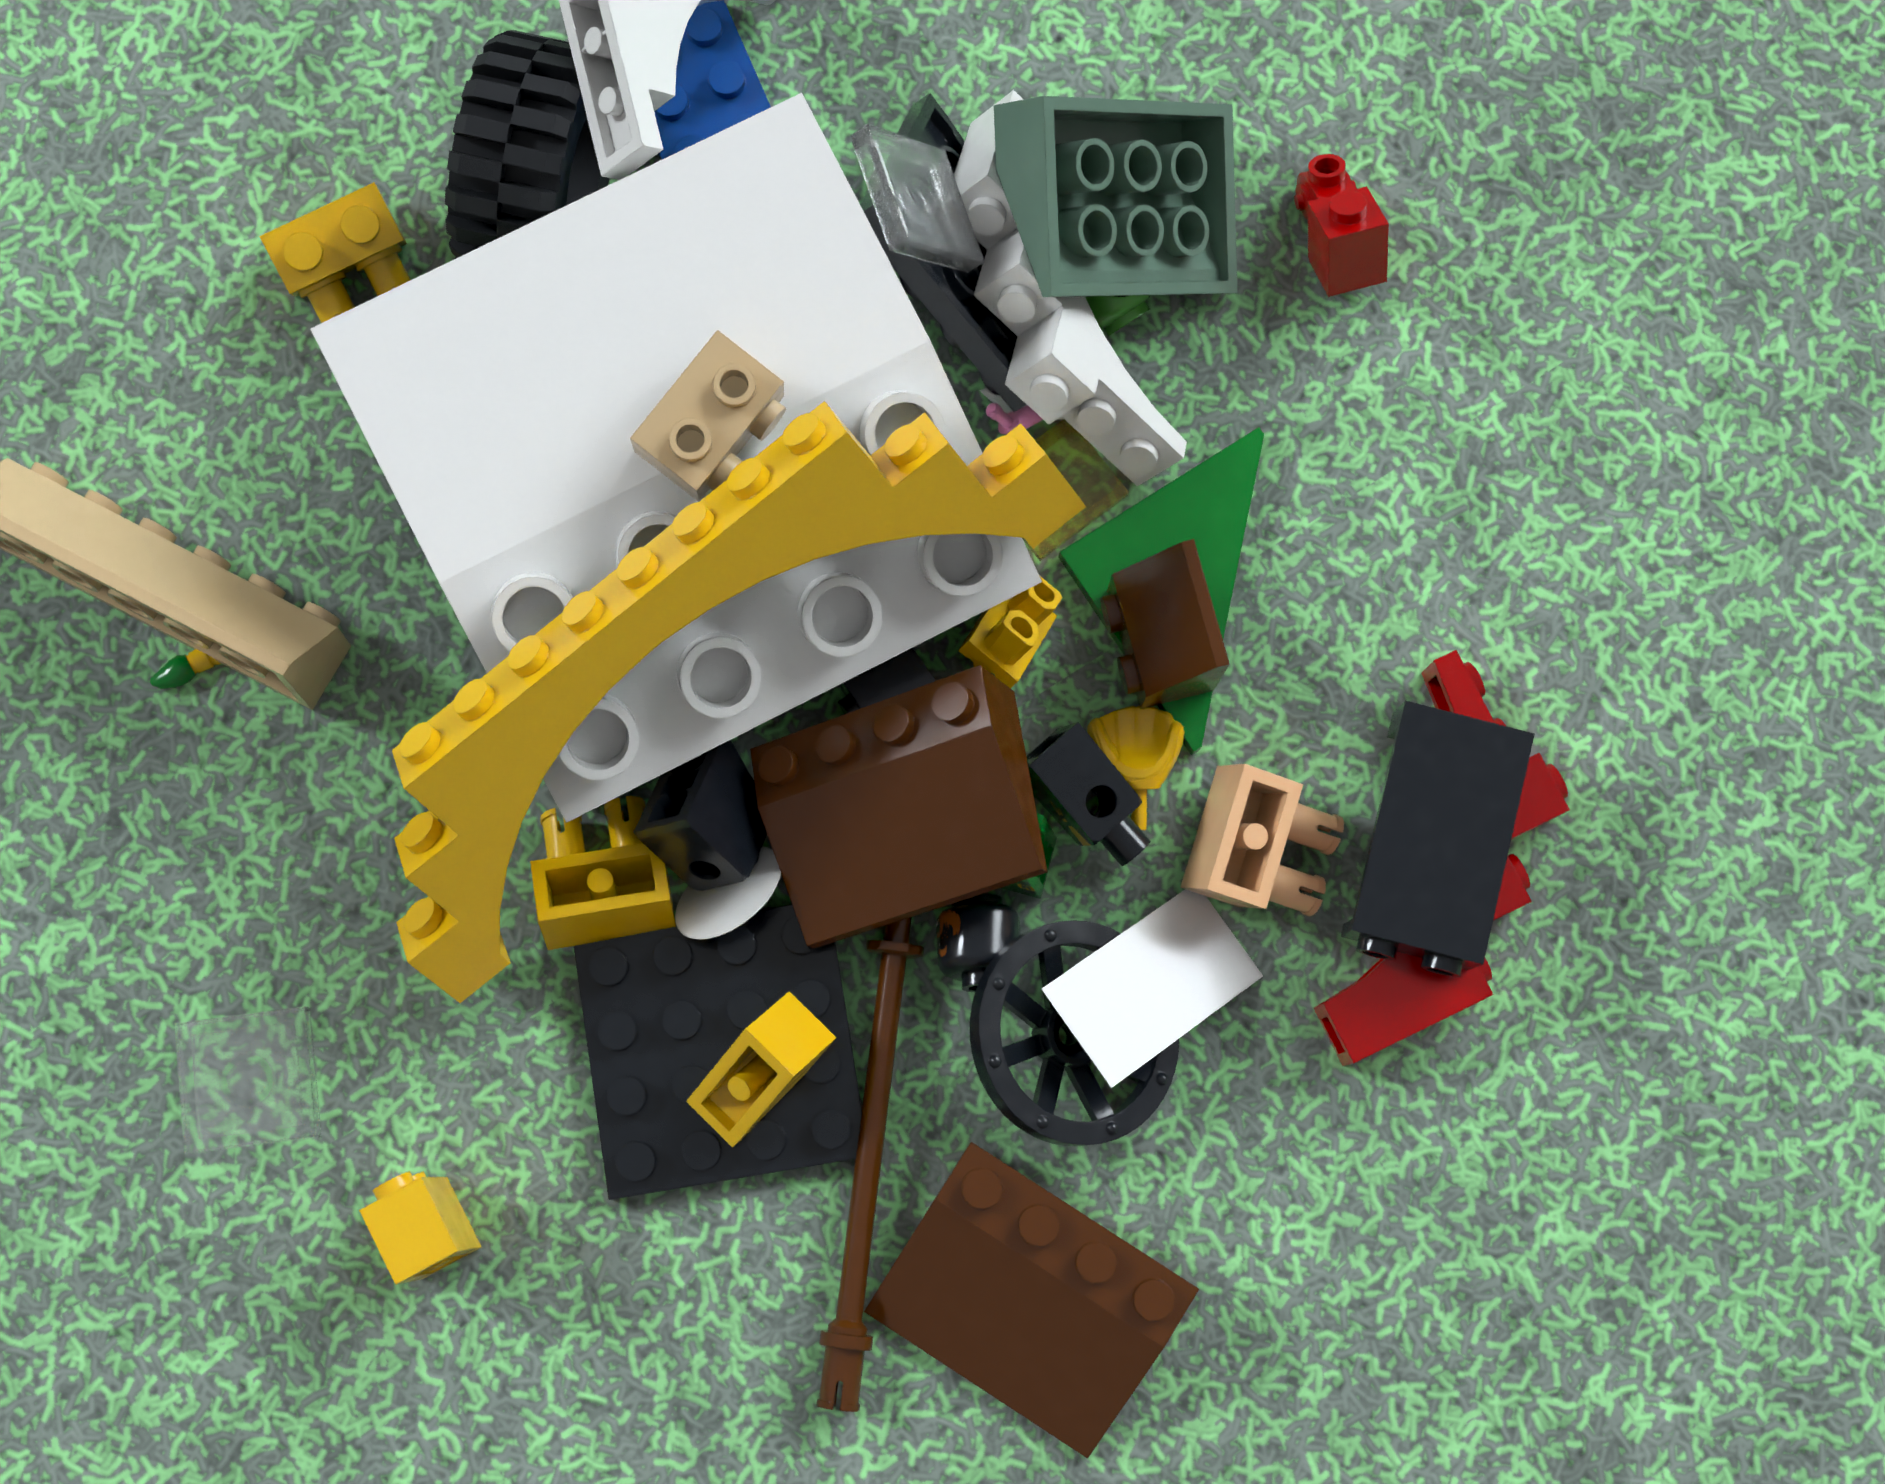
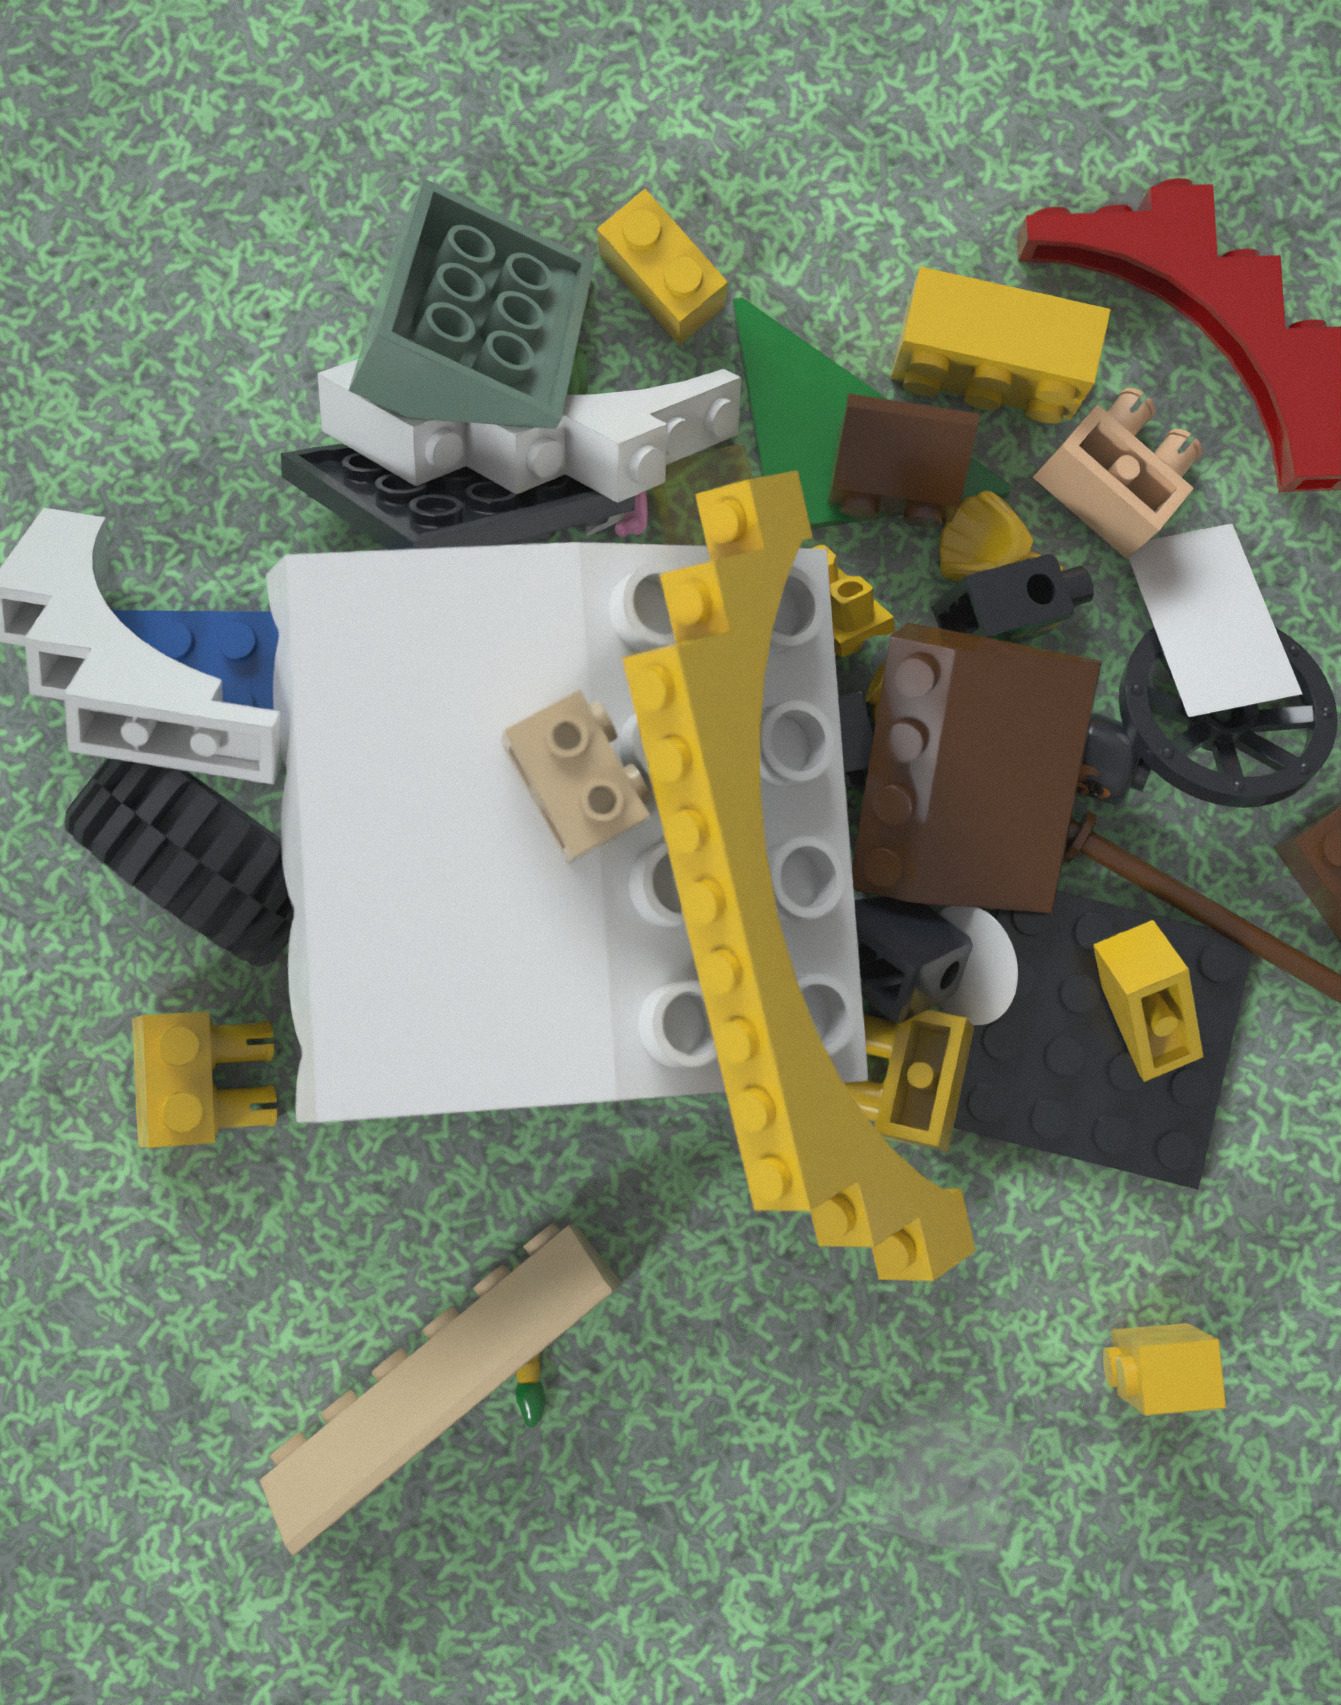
camera: 65 degrees left, 5 degrees up
clear tile [851,124,985,273] -> none
red brick [1294,154,1389,297] -> none
black panel [1341,700,1535,977] -> none
none -> yellow brick [597,189,728,345]
none -> yellow piece [890,266,1111,424]

